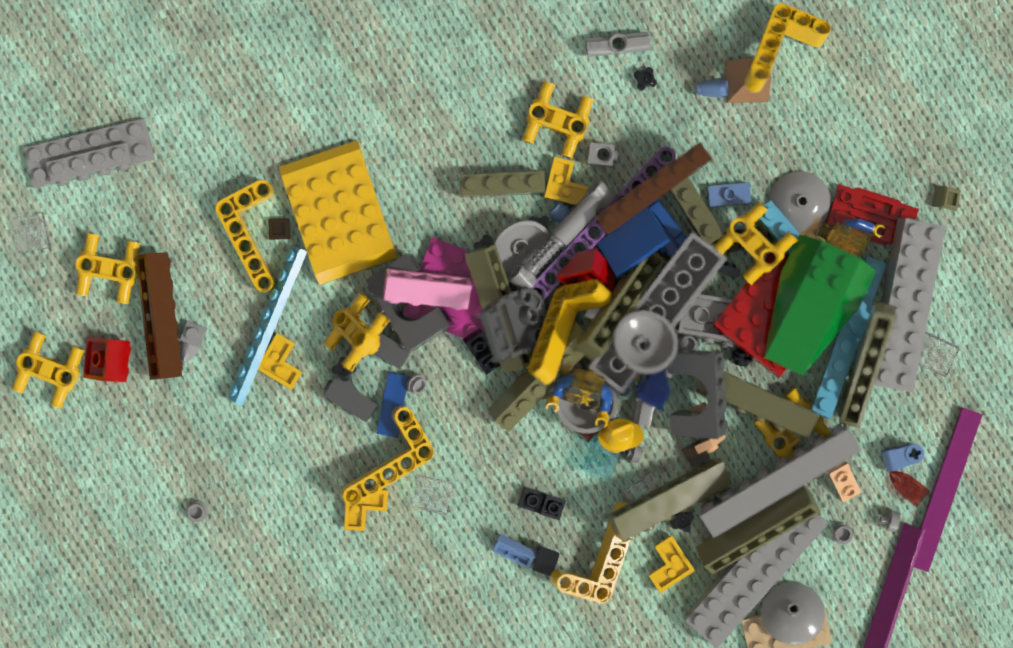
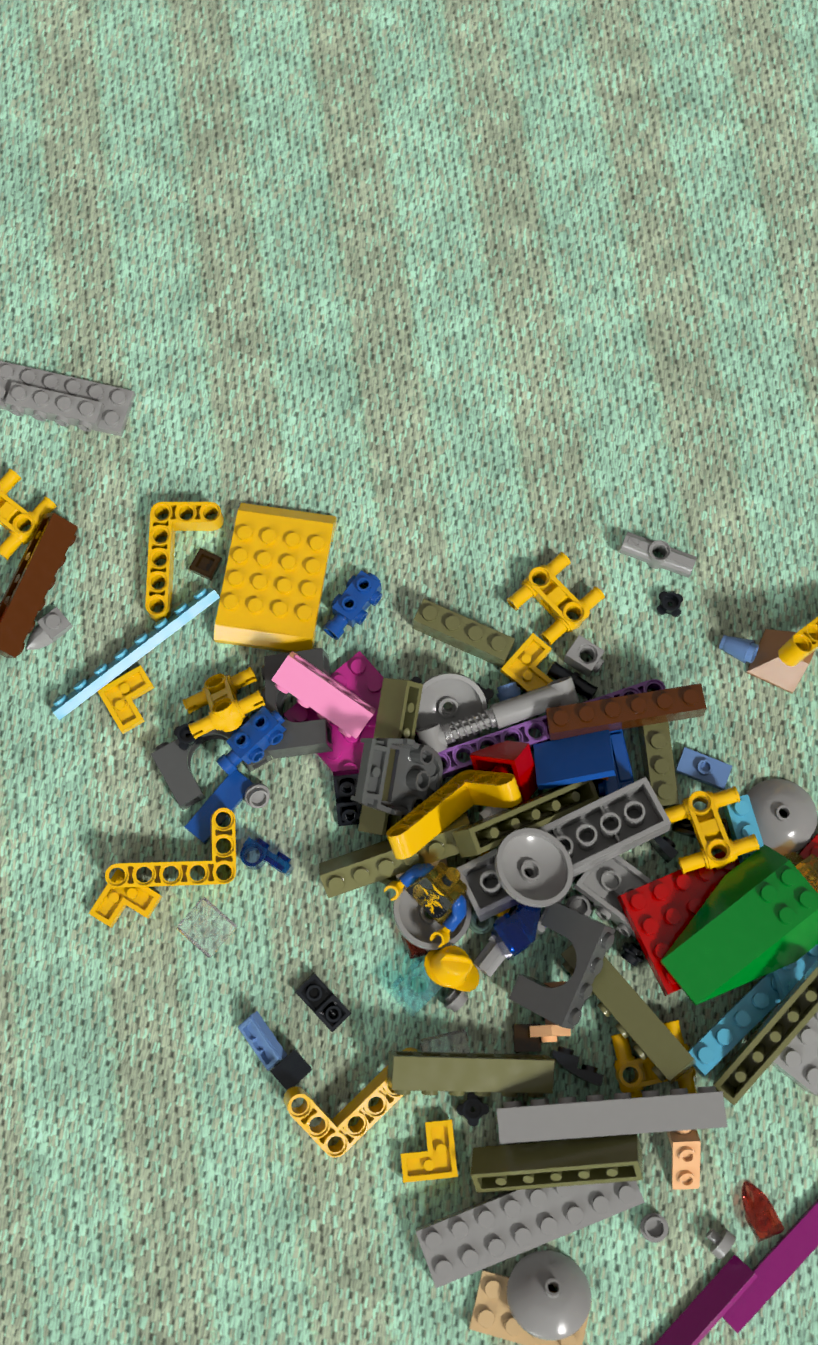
camera: 30 degrees right, 15 degrees down
medium blue piece [881,443,925,472] -> none
none -> blue brick [216,706,287,775]
none -> clear blue plate [240,837,293,877]
none -> blue brick [323,570,382,640]
none -> black pin [547,661,598,700]
none -> black slope [550,1046,604,1086]

